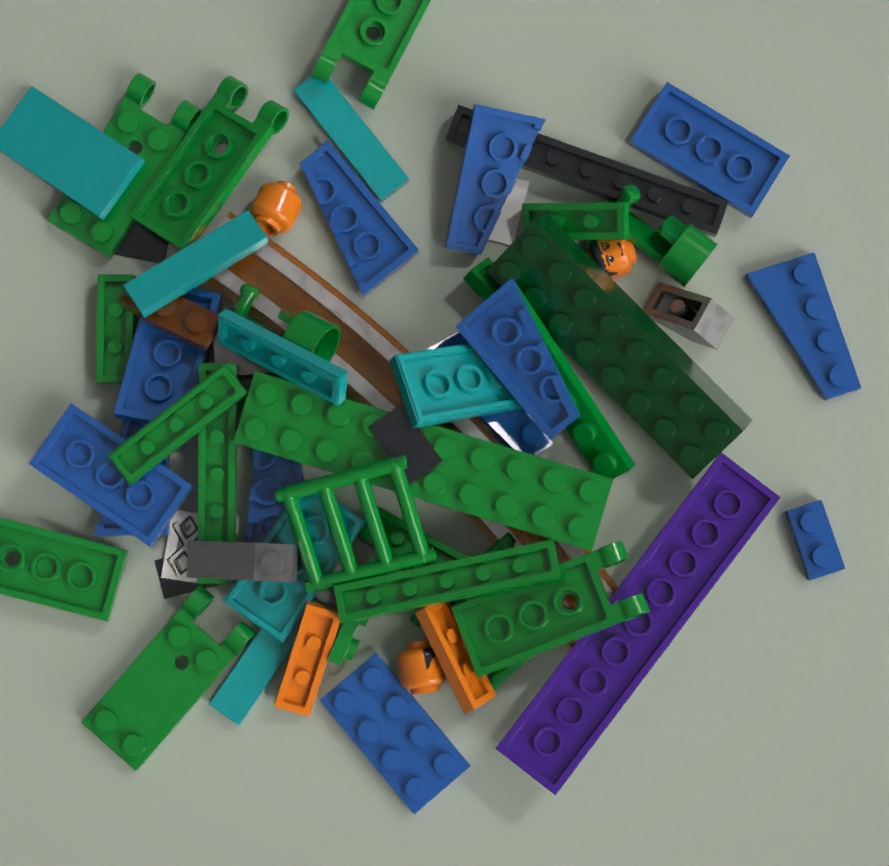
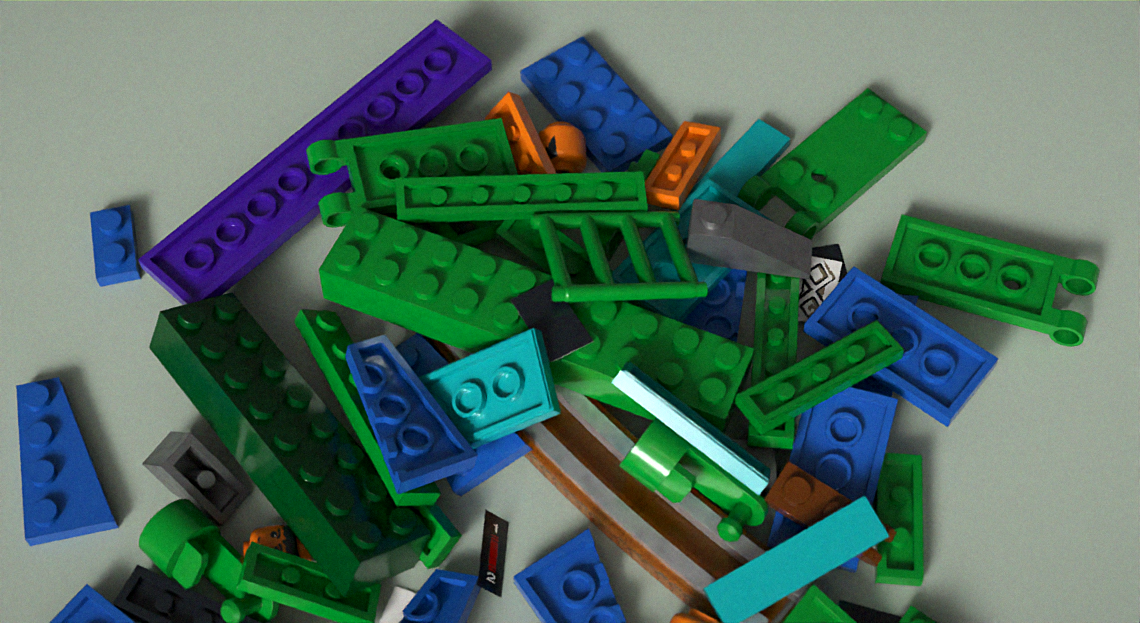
camera: 170 degrees left, 25 degrees down
none -> black sticker [477,509,509,597]

